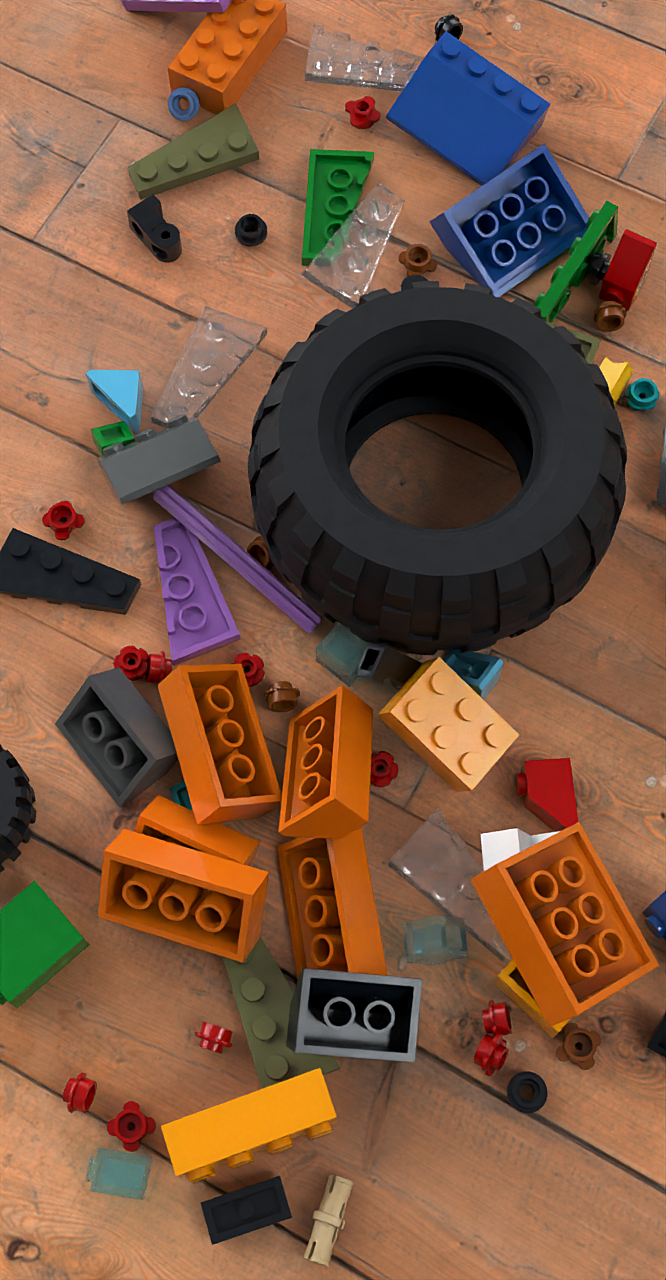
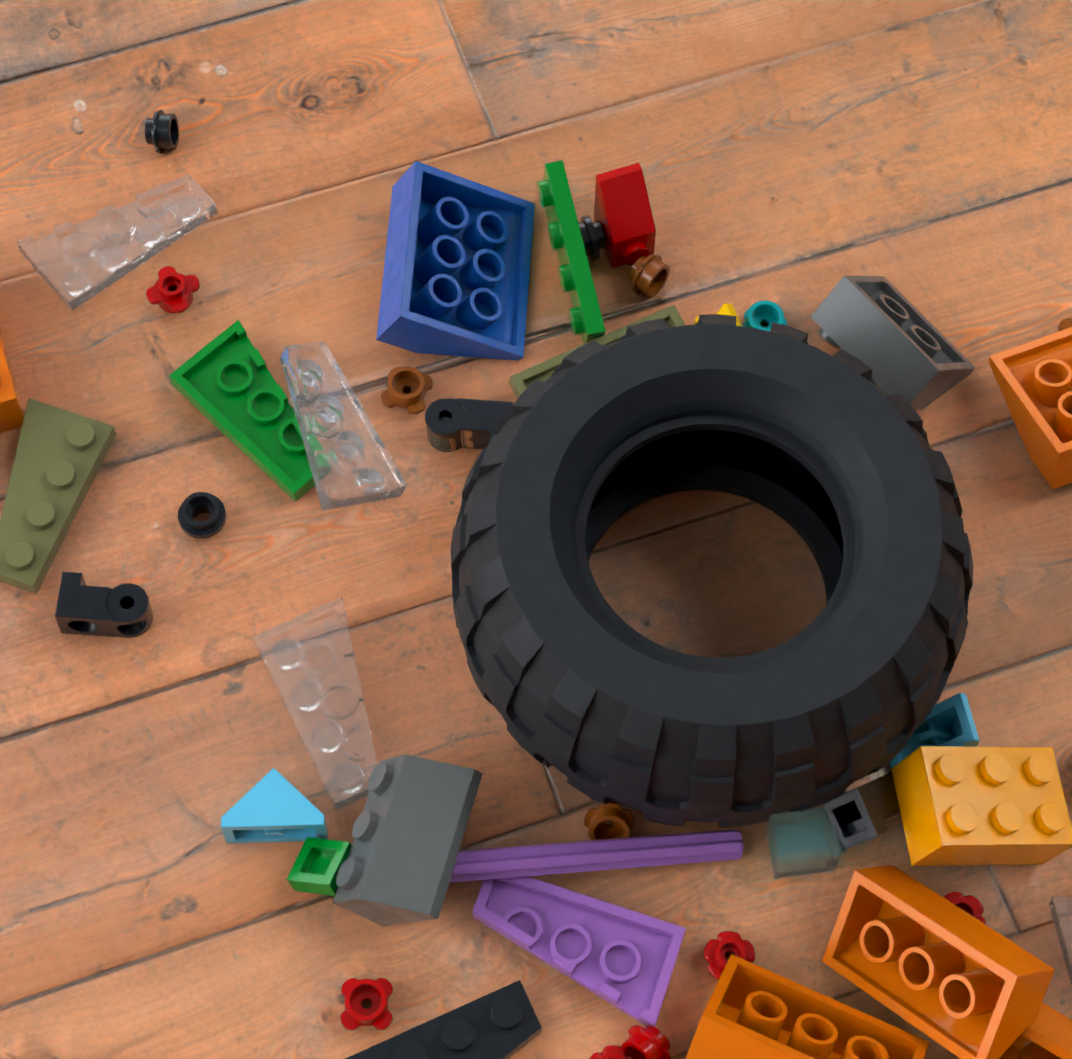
camera: 50 degrees left, 5 degrees down
dark orange plate [264,681,300,712] -> none
blue slope [386,31,551,185] -> none

